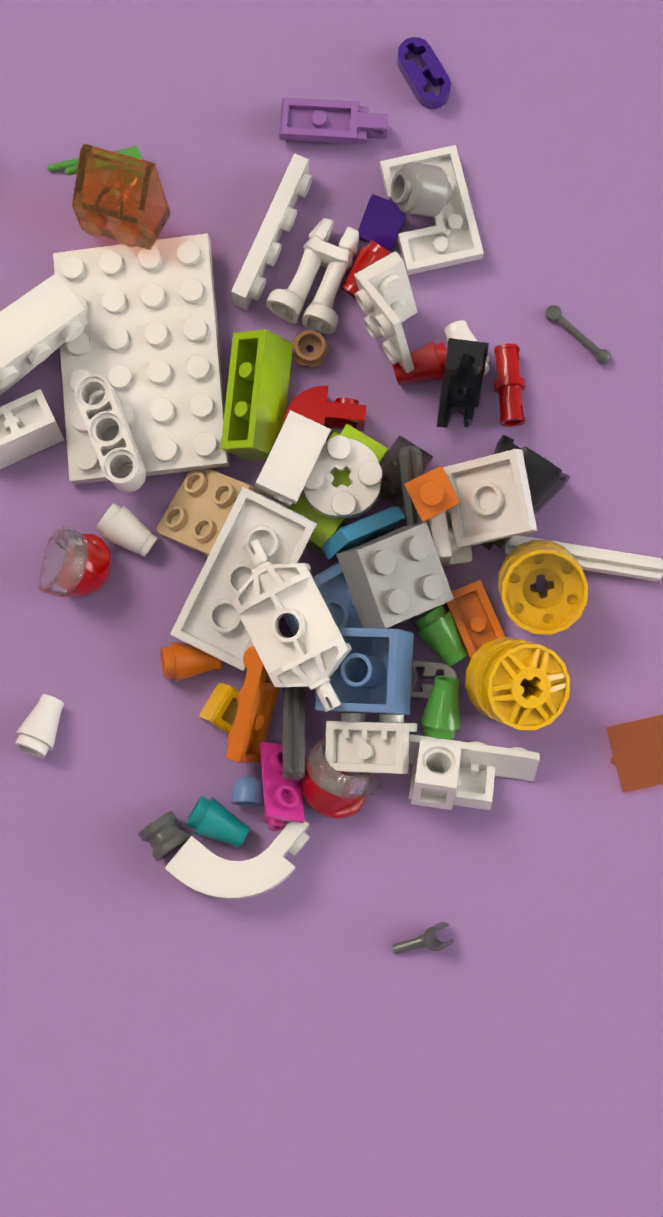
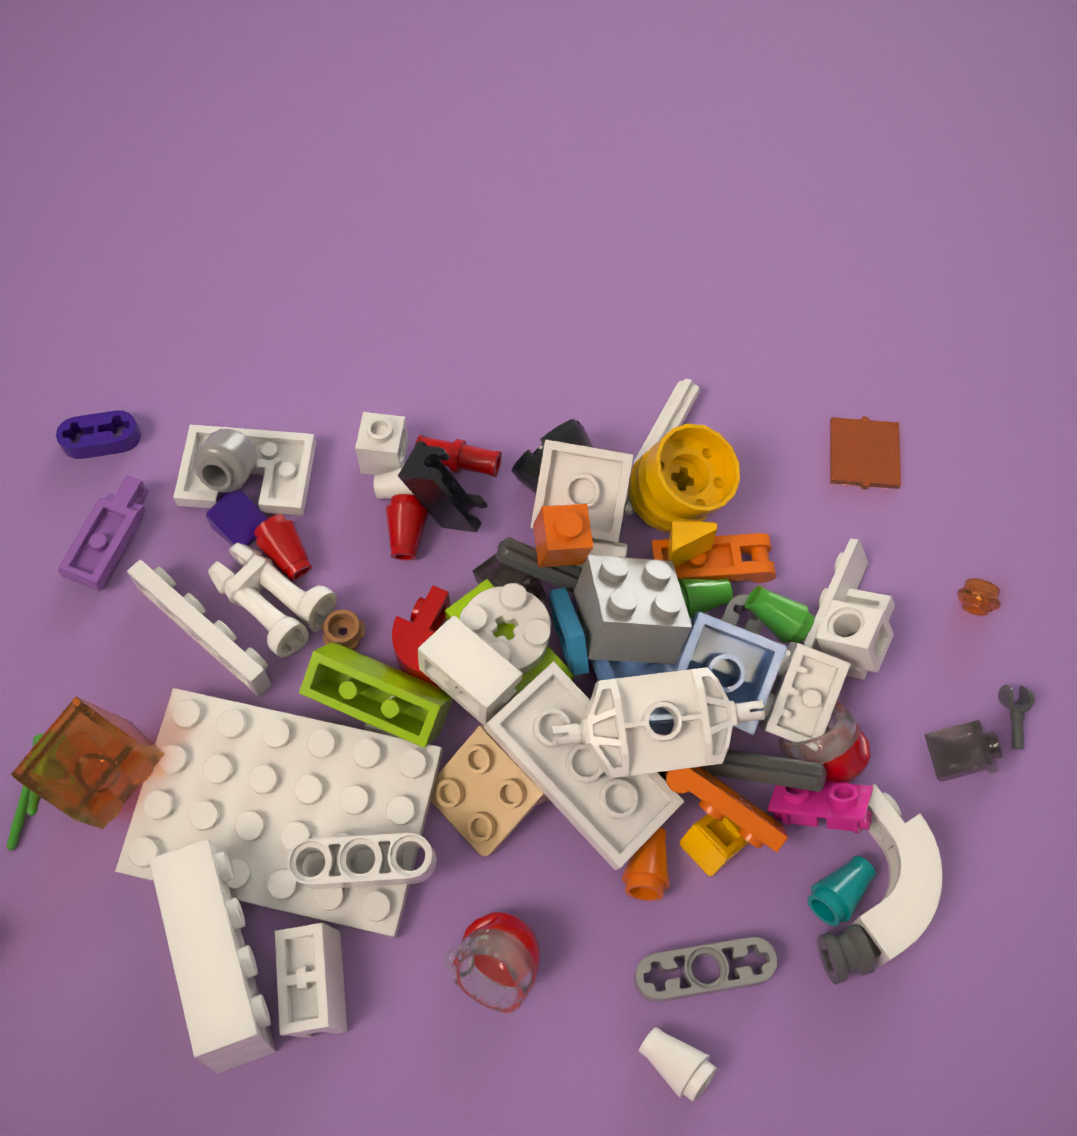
camera: 70 degrees left, 15 degrees down
white cone [95,503,158,557] -> none
medium blue hinge [231,776,264,806] -> none
white bracket [354,251,418,373] -> none
yellow wheel [465,637,570,730] -> none
dark grey hinge [545,305,611,365] -> none
none -> white brick [355,412,409,475]
none -> light grey beam [634,937,777,1003]
none -> yellow slope [668,520,717,567]
none -> clear smoke bracket [924,719,1003,782]
none -> clear orange plate [957,578,1001,616]

